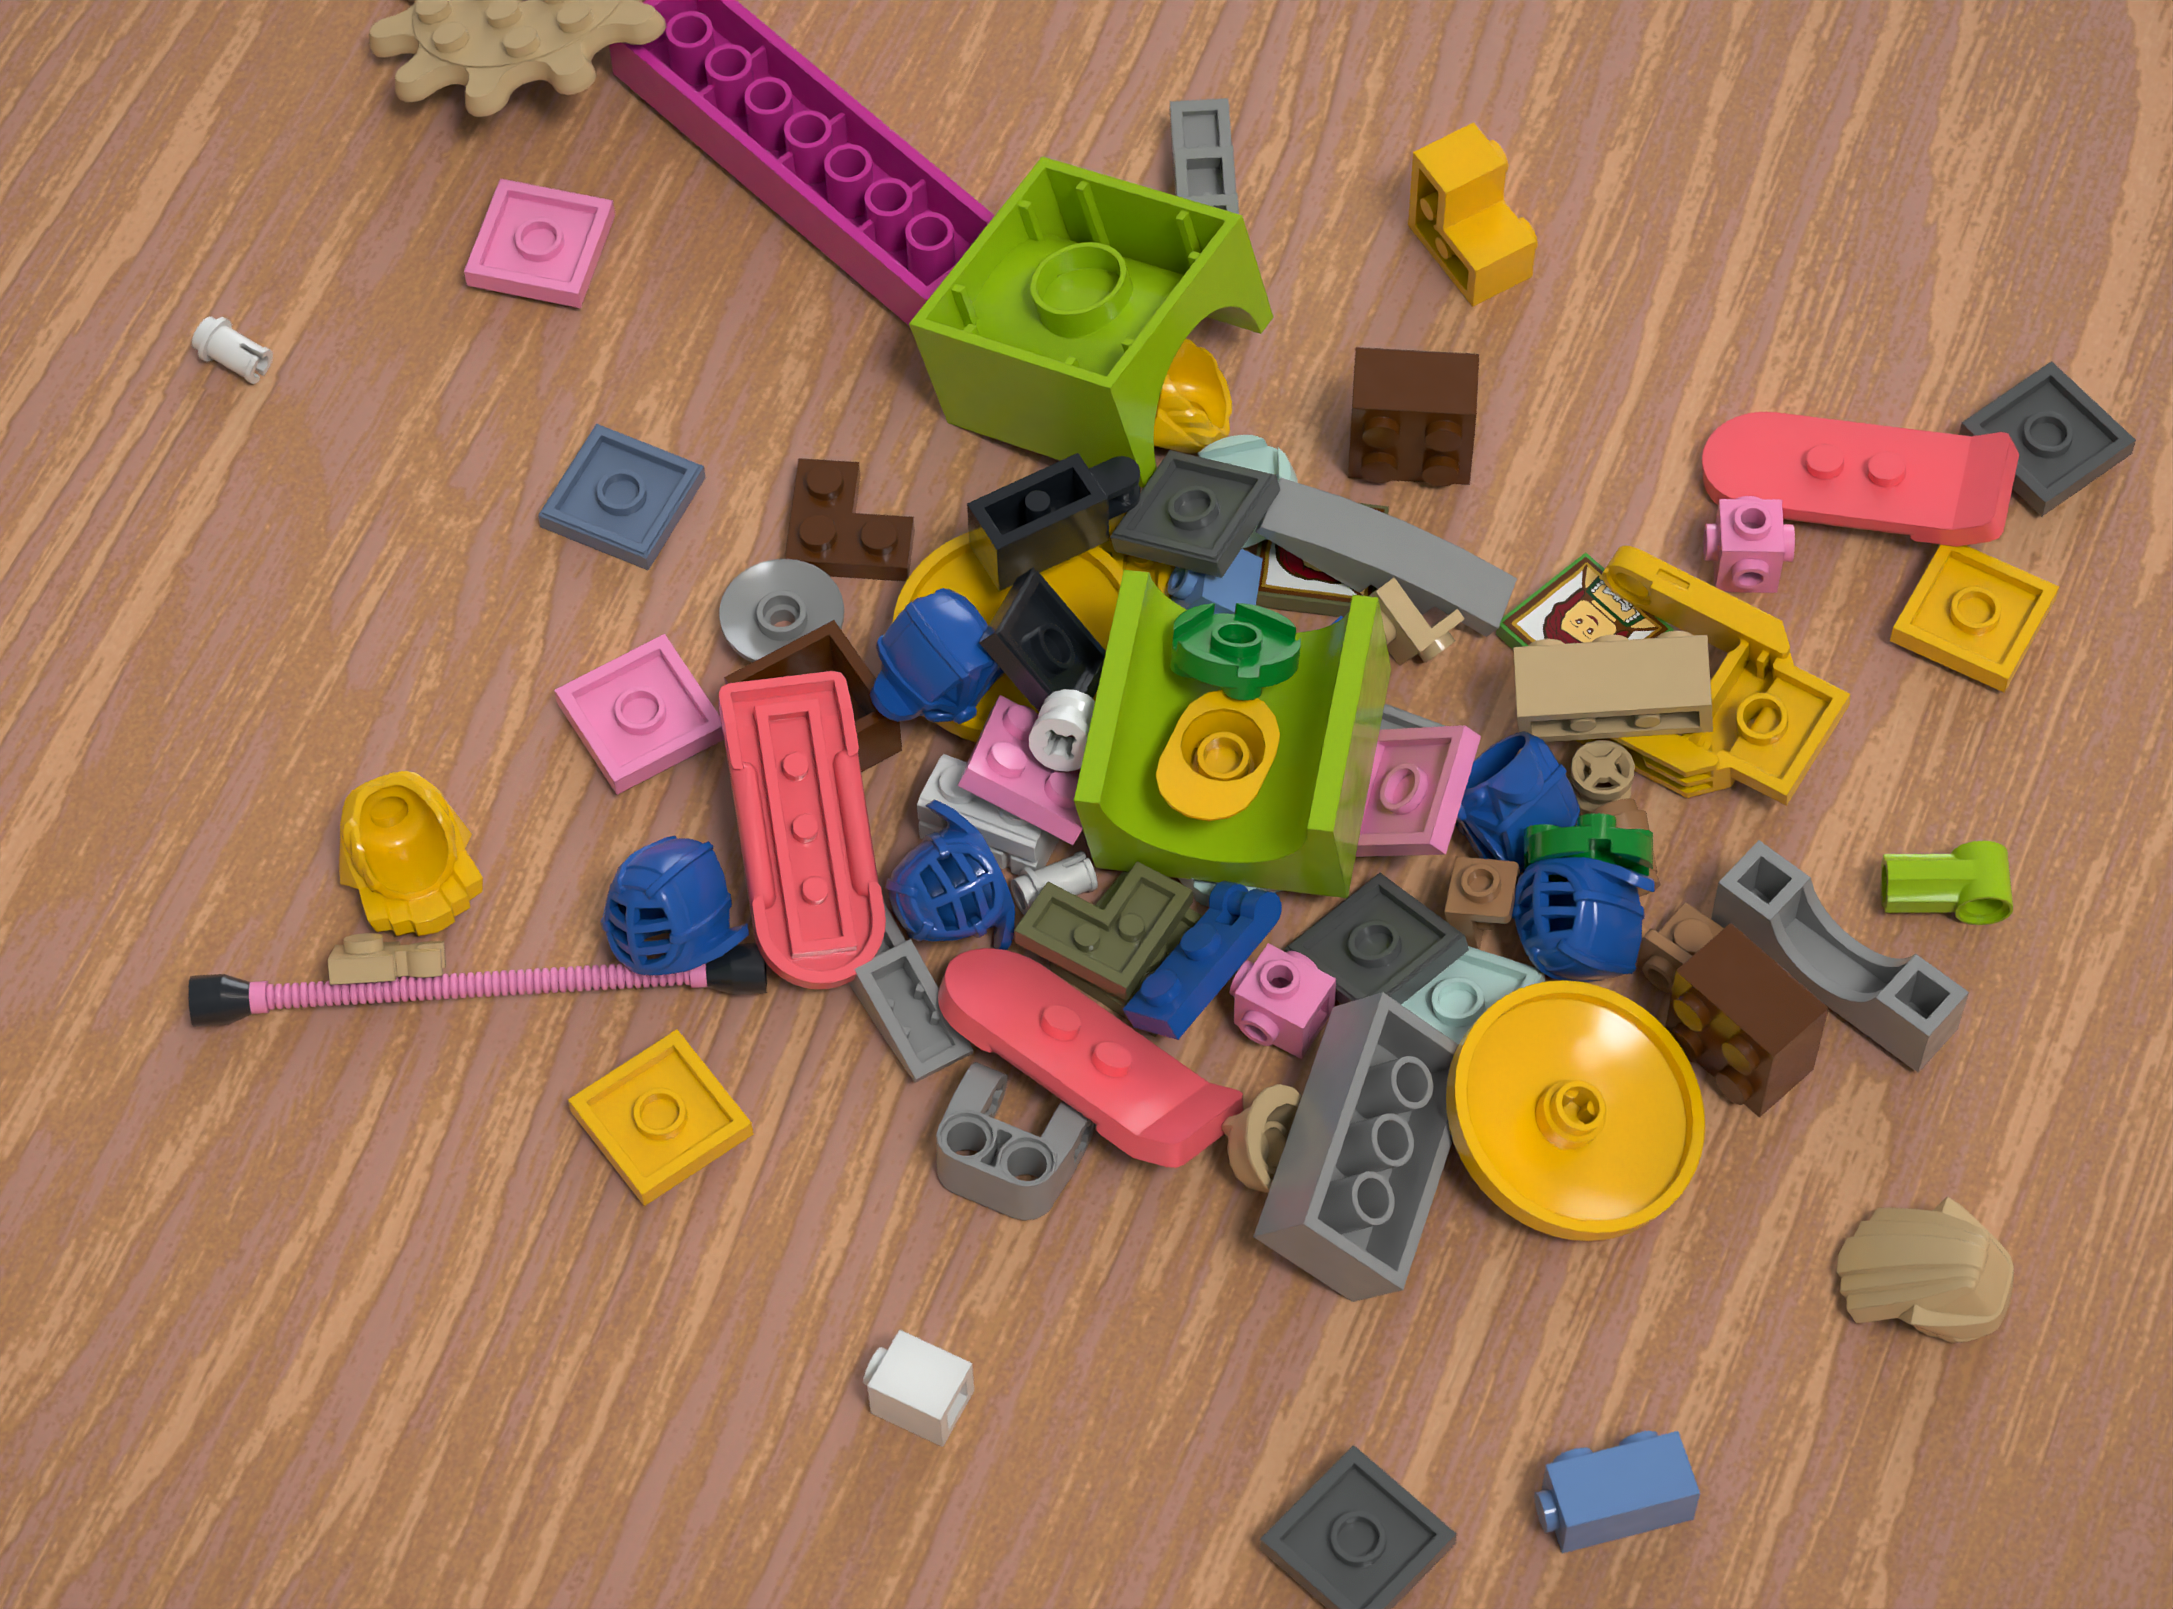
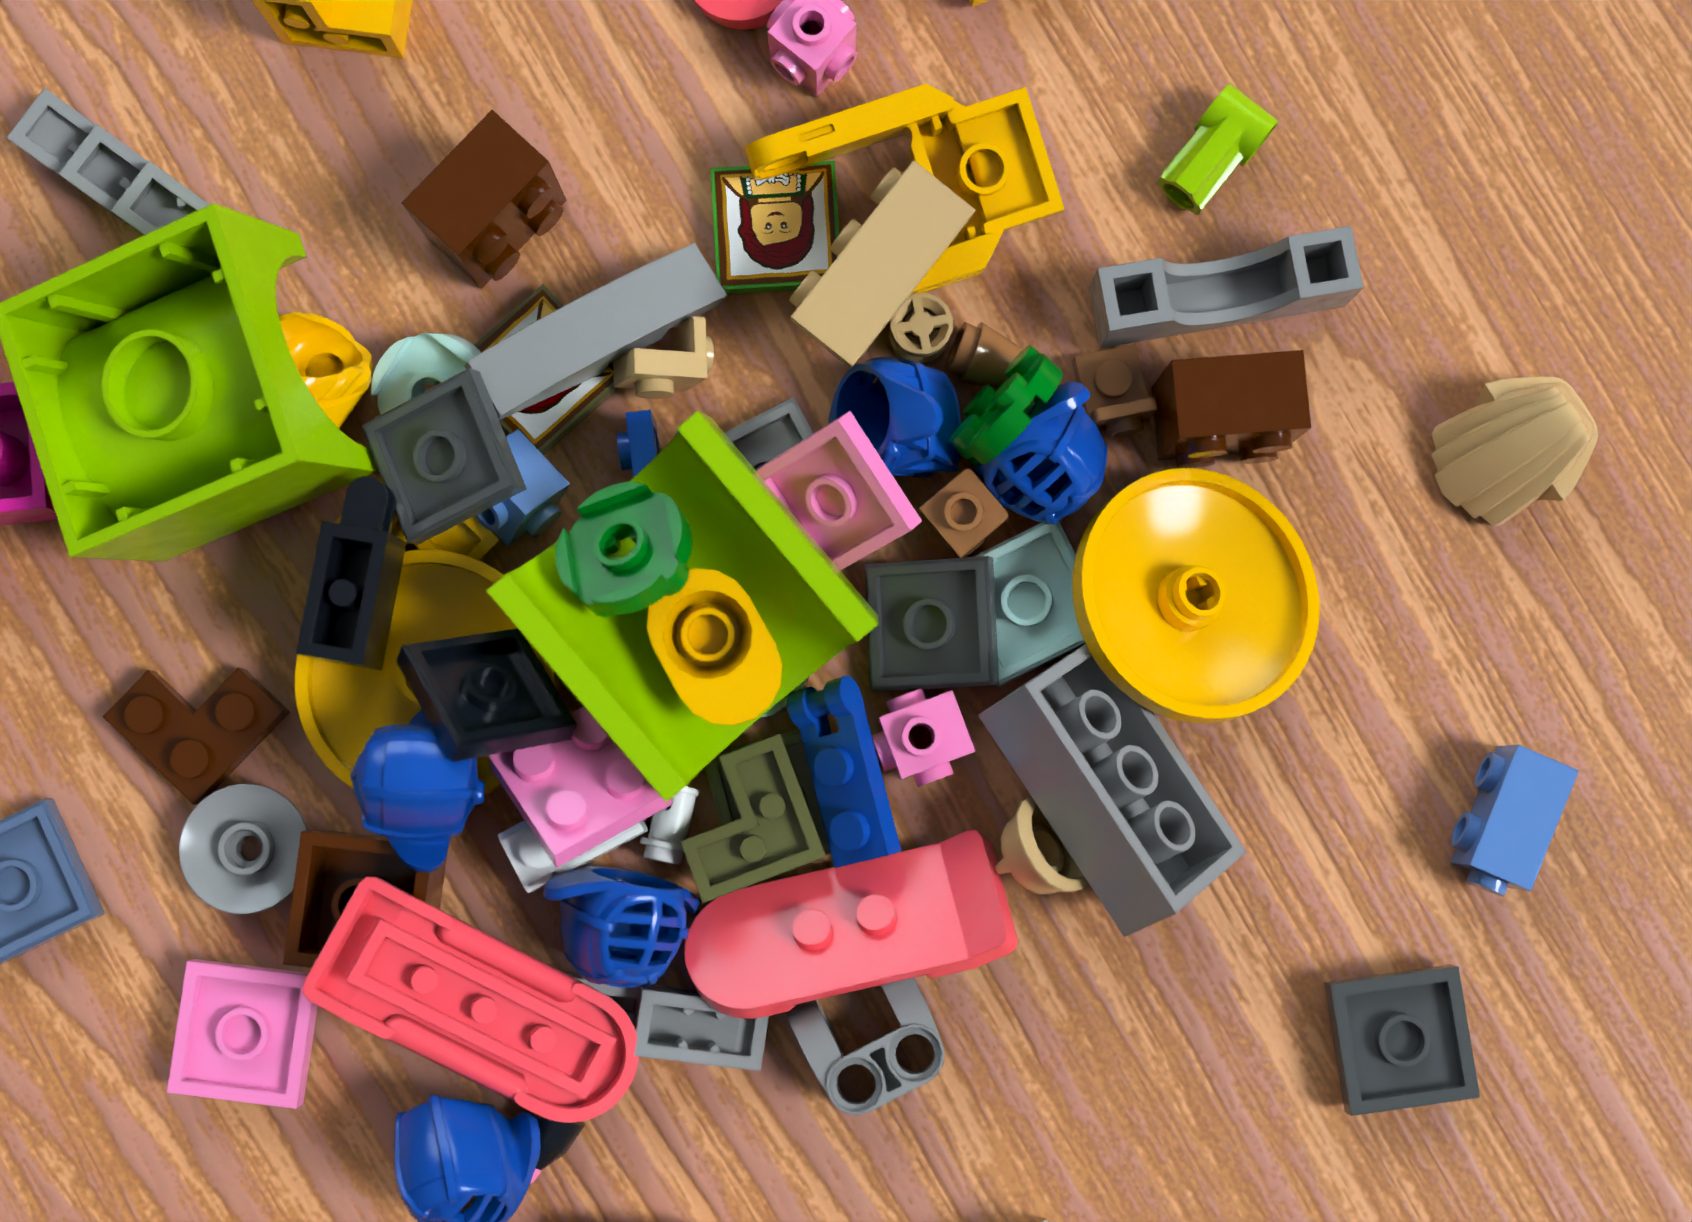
camera: 55 degrees left, 25 degrees up
white wheel [1029,689,1095,772] -> none

